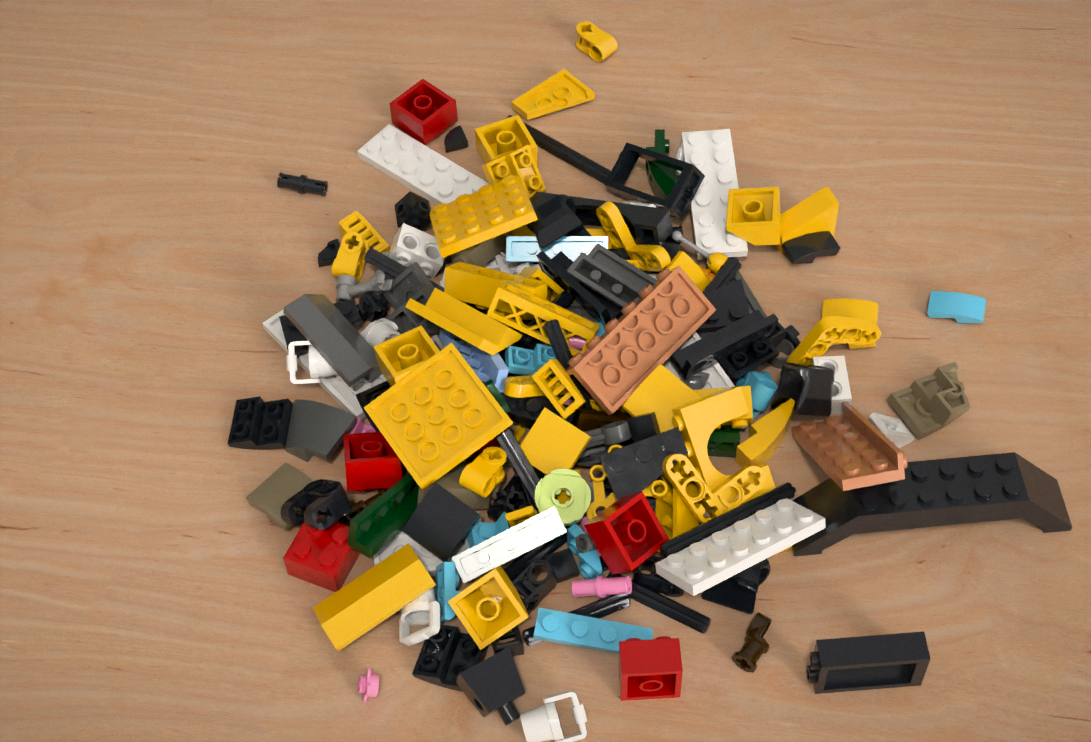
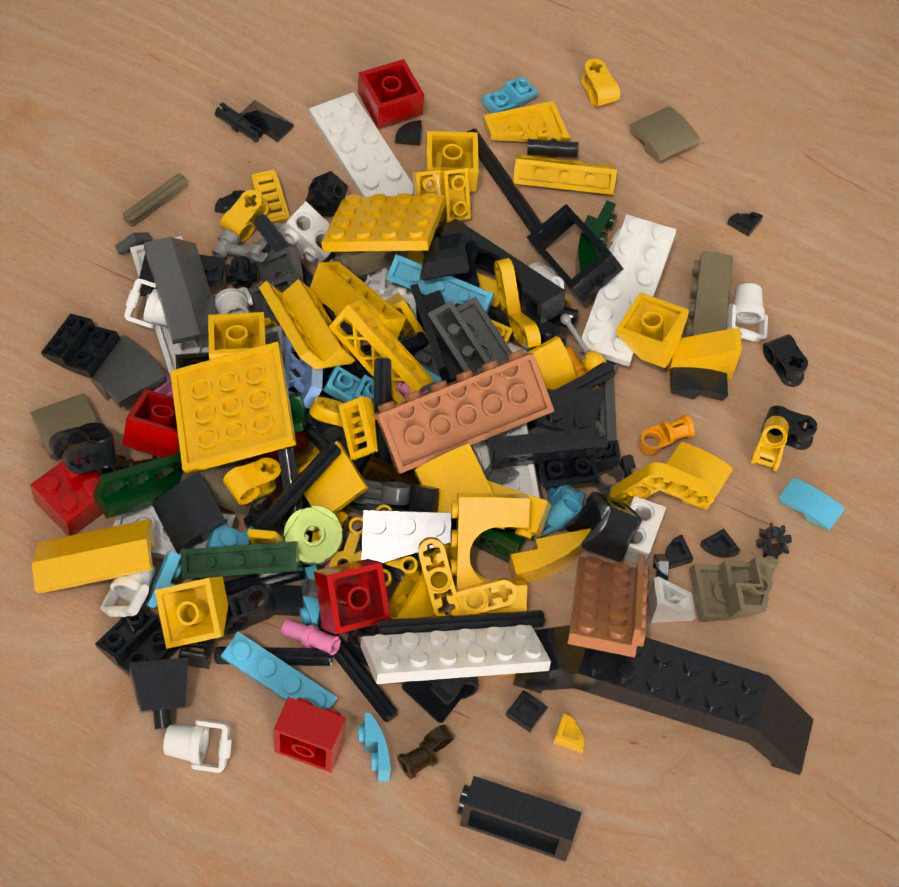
camera: 15 degrees right, 5 degrees up
bright pink plate [358,667,379,702] -> none
none -> dark grey tile [115,232,152,254]
none -> dark tan axle [123,173,188,226]
none -> black slope [241,100,294,142]
none -> black axle [254,442,341,531]
none -> medium azure slope [358,713,391,782]
none -> medium azure slope [481,77,538,113]
none -> black tile [506,690,548,733]
none -> yellow fence [513,154,617,195]
none -> black pin [527,138,578,158]
none -> yellow tile [554,713,585,753]
none -> dark tan slope [629,106,700,161]
none -> light orange connector [638,414,695,456]
none -> black tile [653,554,669,581]
none -> black tile [664,535,693,570]
none -> dark tan brick [685,251,733,337]
none -> black tile [700,528,740,558]
none -> black tile [727,212,763,237]
none -> white piece [727,283,768,342]
none -> yellow piece [750,416,789,472]
none -> black gear [756,522,792,559]
none -> black piece [761,406,817,450]
none -> black piece [763,334,808,387]

